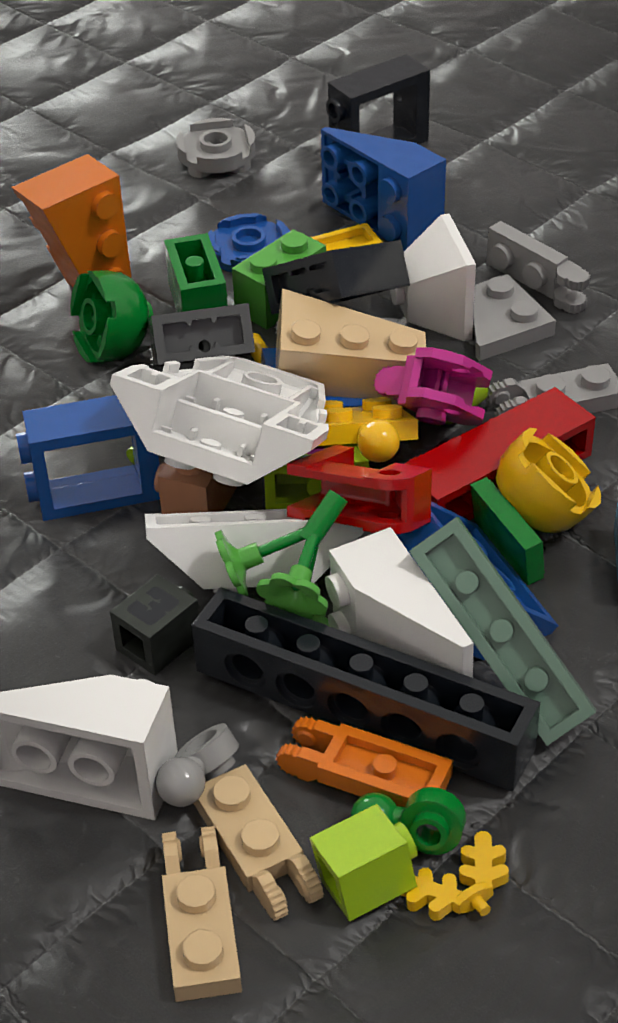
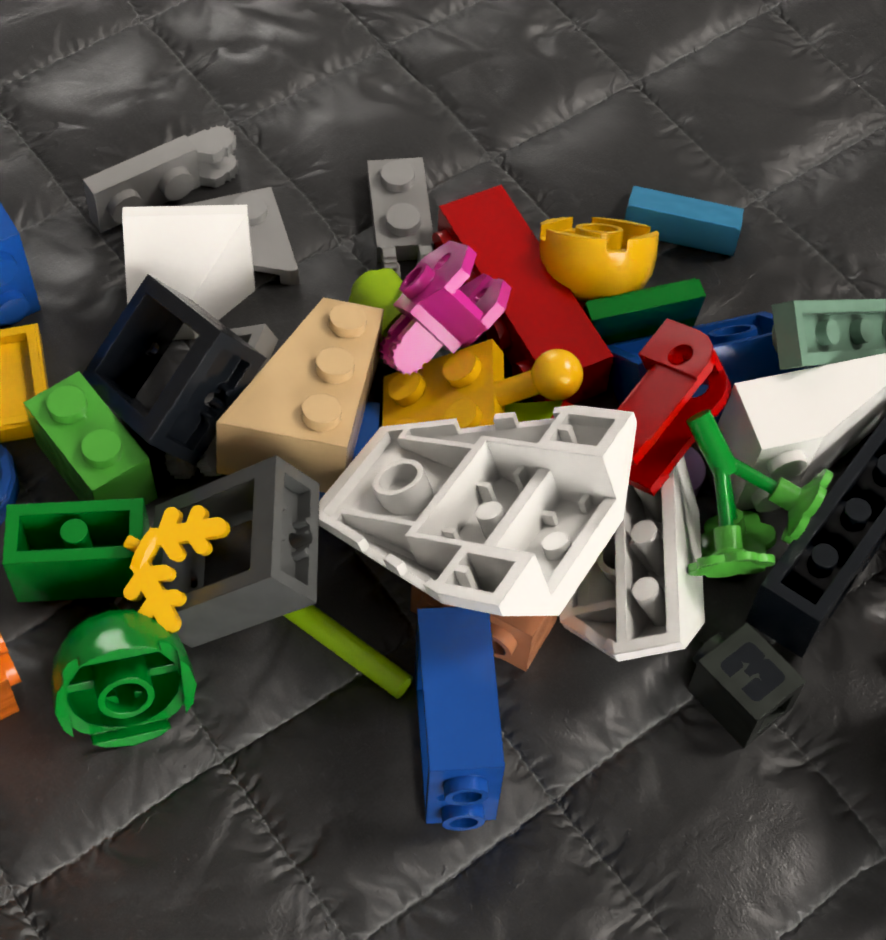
camera: 85 degrees left, 15 degrees up
none -> yellow animal [123,505,230,633]

